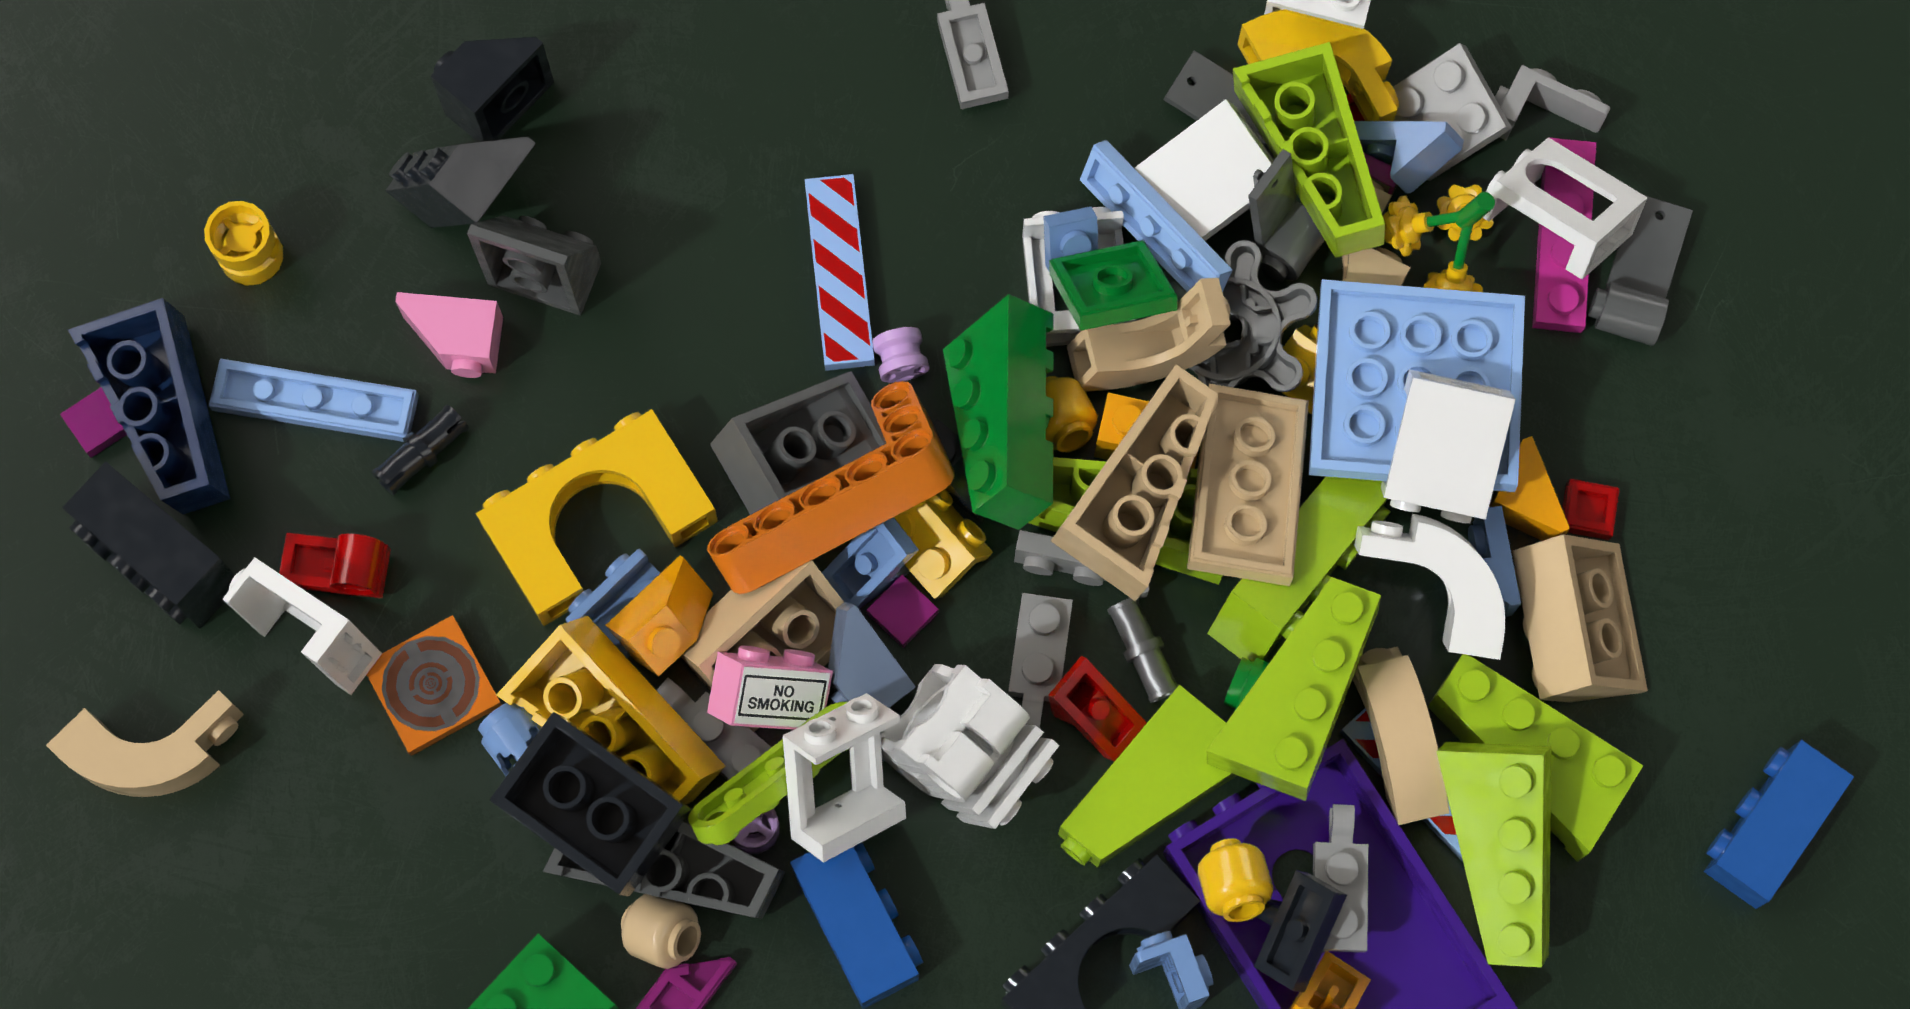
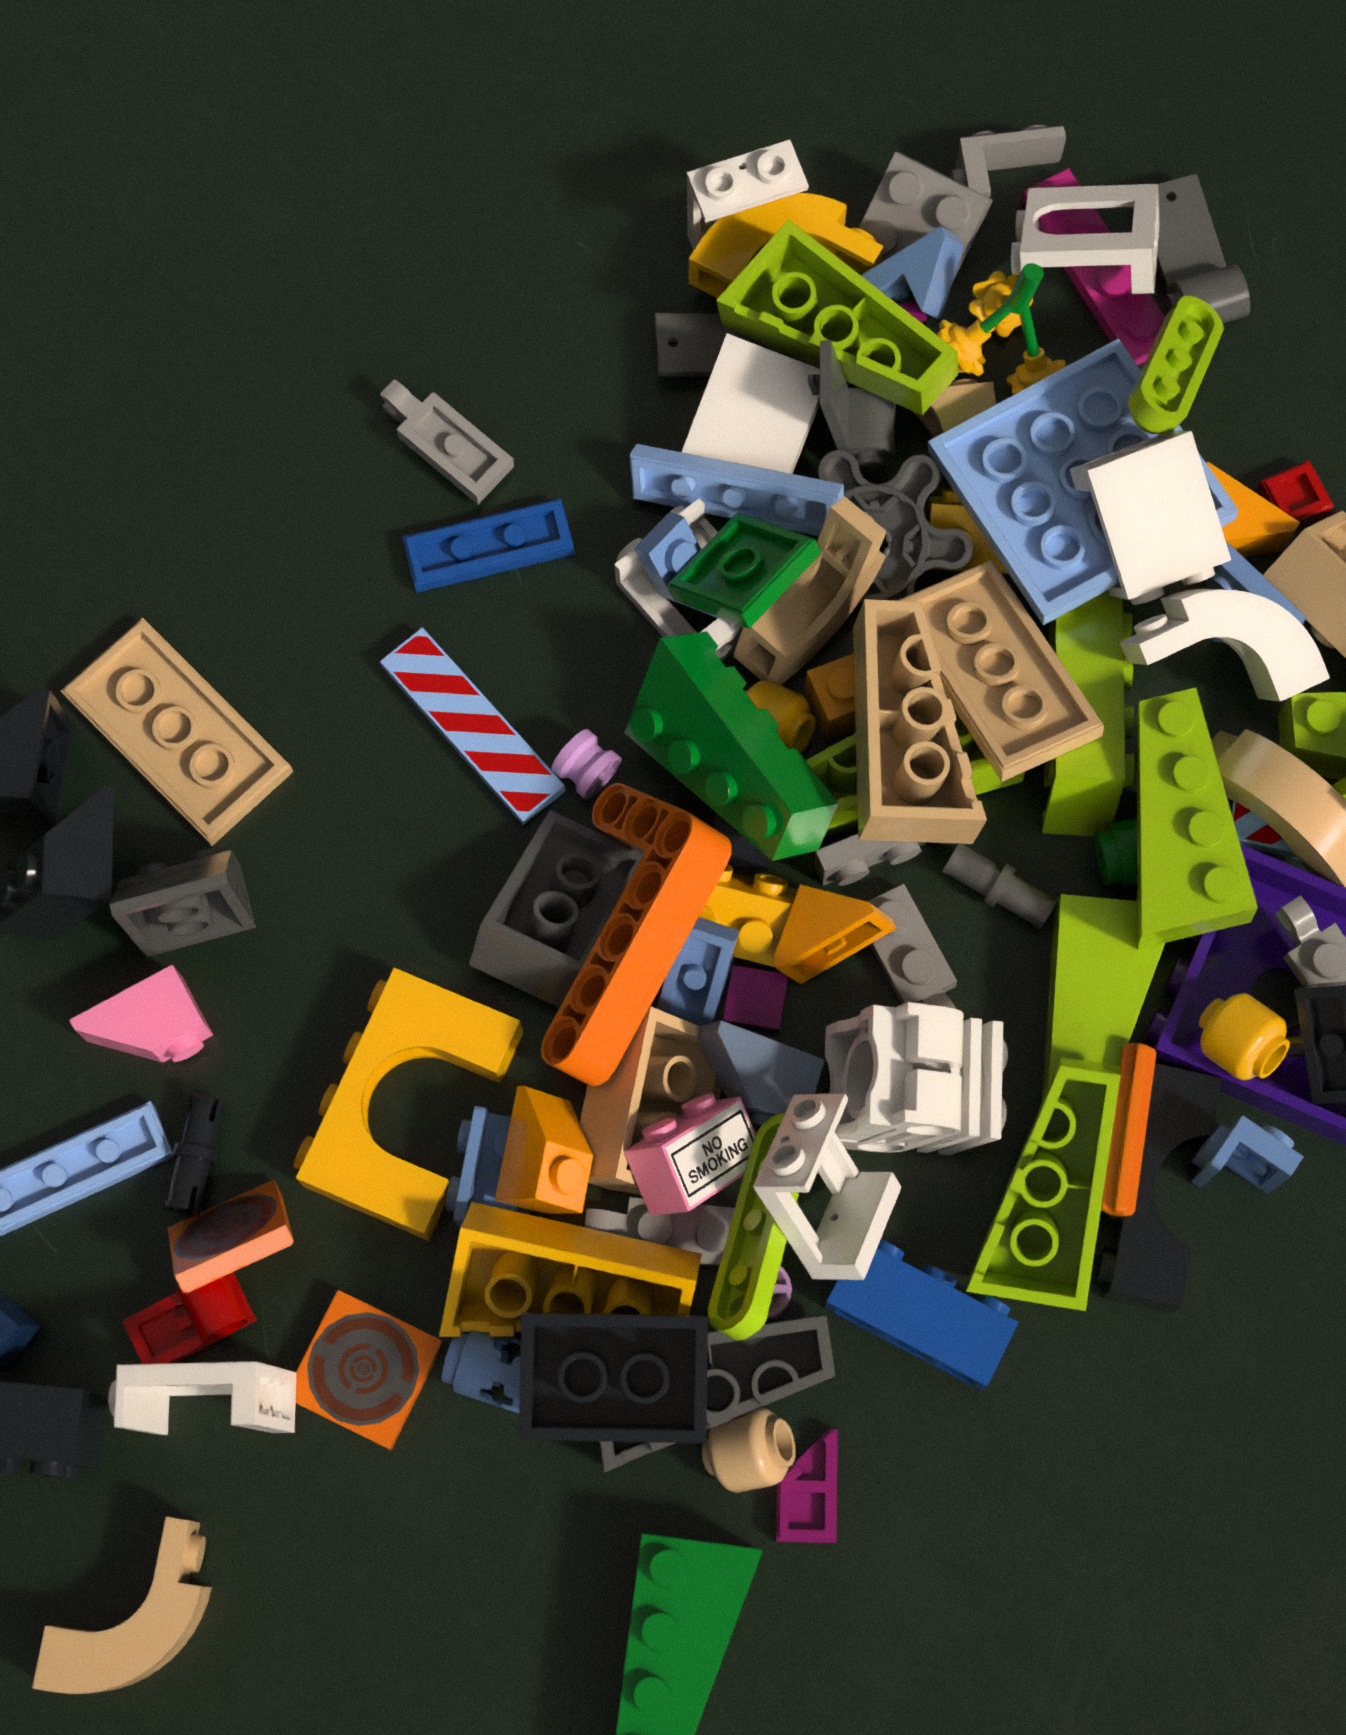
camera: 30 degrees left, 0 degrees up
red slope [1048,656,1147,762] -> none
none -> tan tile [61,617,293,847]
none -> tile [167,1179,294,1293]
none -> blue tile [403,498,575,593]
none -> light orange slope [773,884,897,985]
none -> lime wedge [966,1057,1121,1311]
none -> orange axle [1101,1043,1156,1217]
none -> lime plate [1128,296,1224,435]

